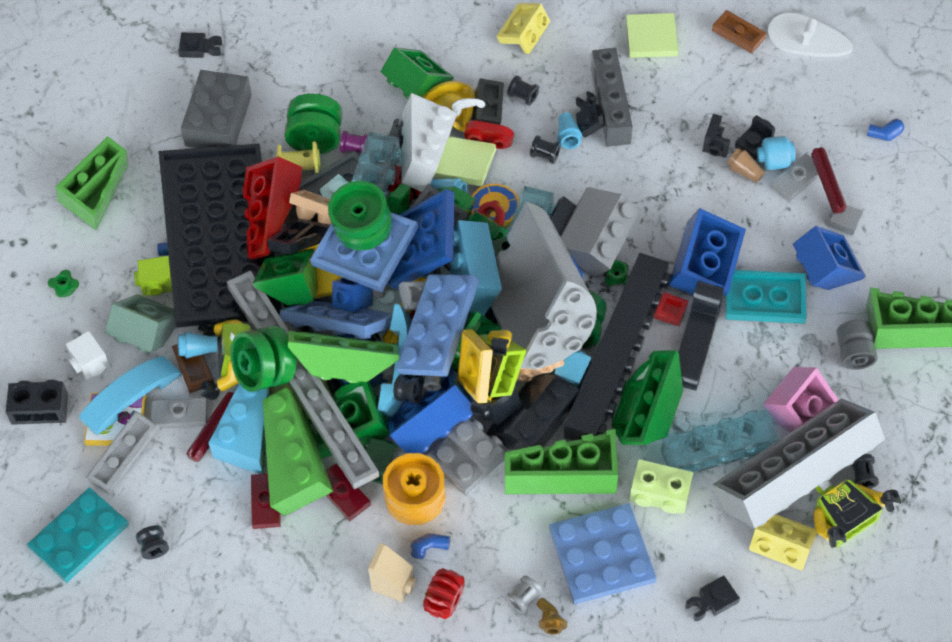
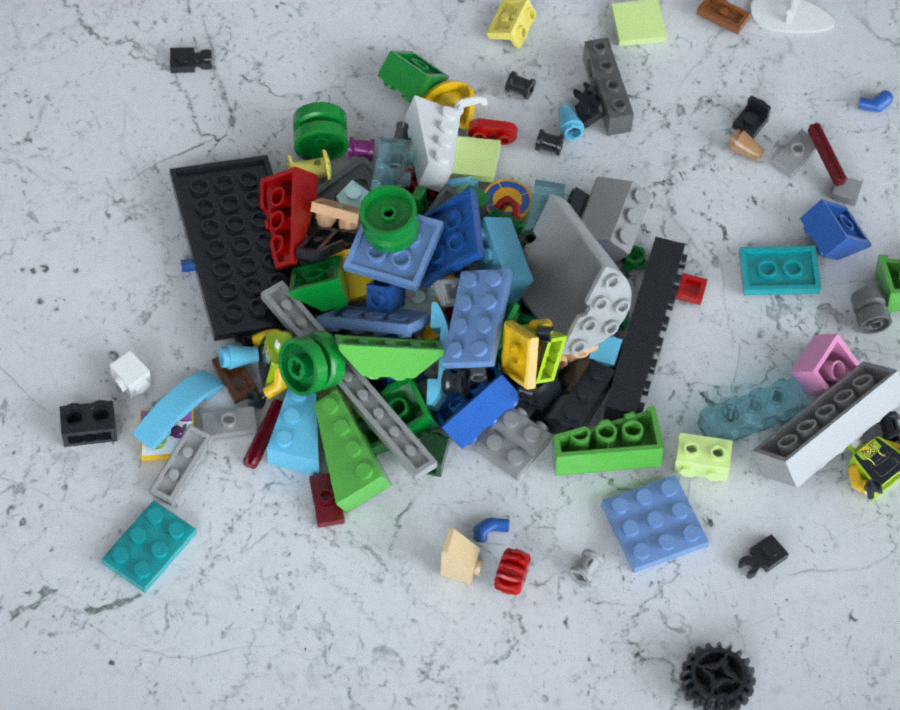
camera: 10 degrees left, 0 degrees up
green plate [48,270,79,298] -> none
bright green wedge [55,136,128,230] -> none
sand green slope [105,294,176,353] -> none
lime brick [134,256,172,296] -> none
black wheel [135,525,169,560] -> none
dark grey brick [181,69,252,148] -> none
dark red plate [326,463,371,522] -> none
light orange wheel [383,453,445,525] -> none
pearl dark grey hinge [472,78,504,125] -> none
pearl gold plate [536,598,567,635] -> none
green wedge [611,350,683,445] -> none
blue slope [669,208,746,296] -> none
black beam [678,281,724,391] -> none
black bracket [702,114,730,158] -> none
light yellow bracket [749,514,817,570] -> none
medium azure head [757,136,795,170] -> none

